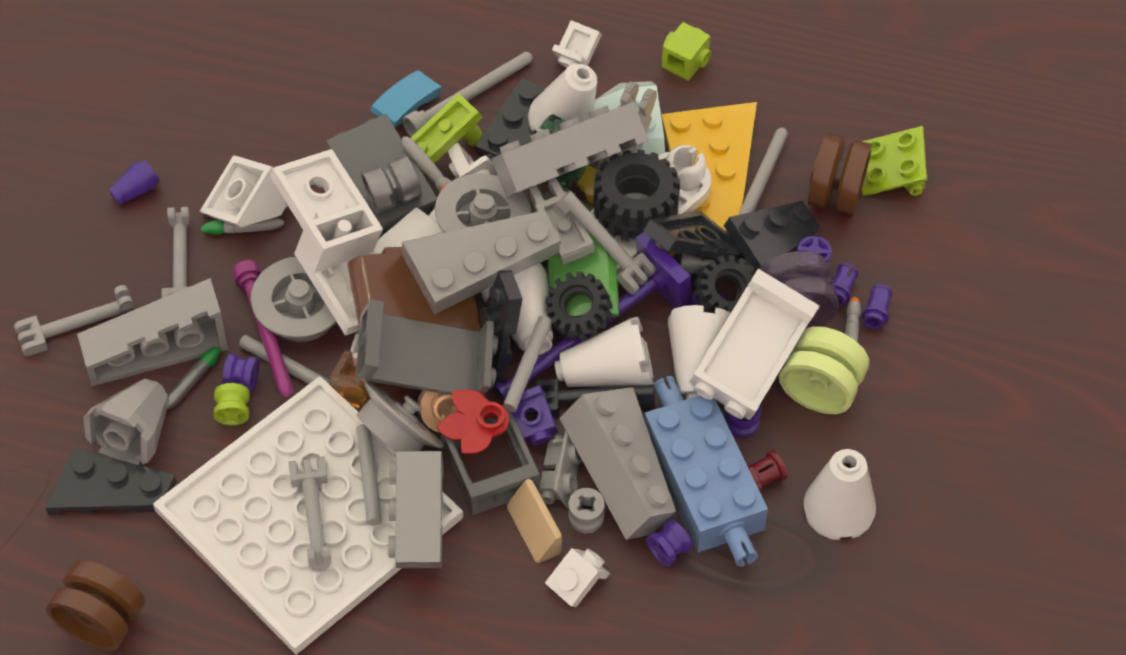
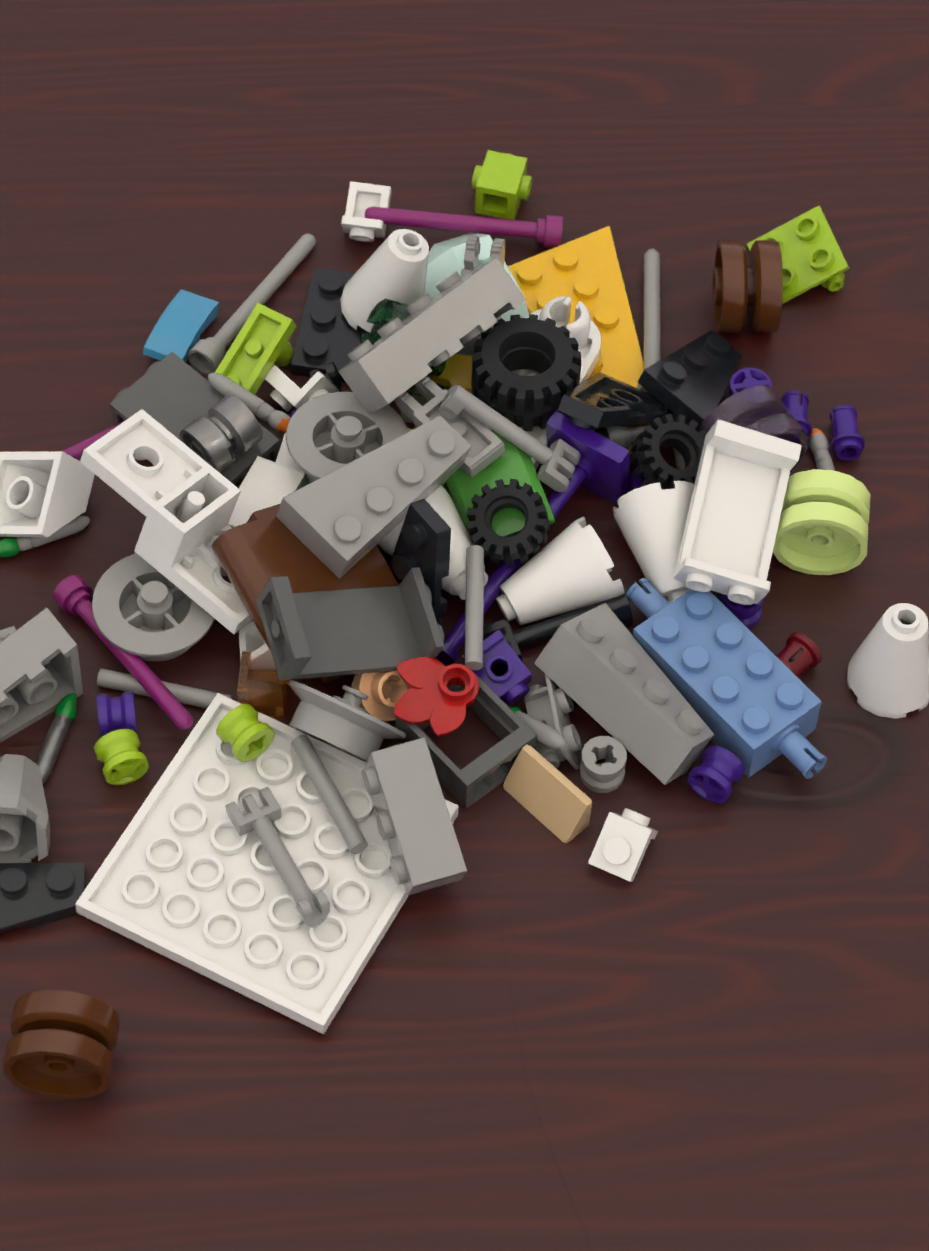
camera: 20 degrees left, 0 degrees up
none -> lime wheel [216,704,275,762]
none -> magenta piece [364,206,563,249]
none -> light grey piece [508,706,566,749]

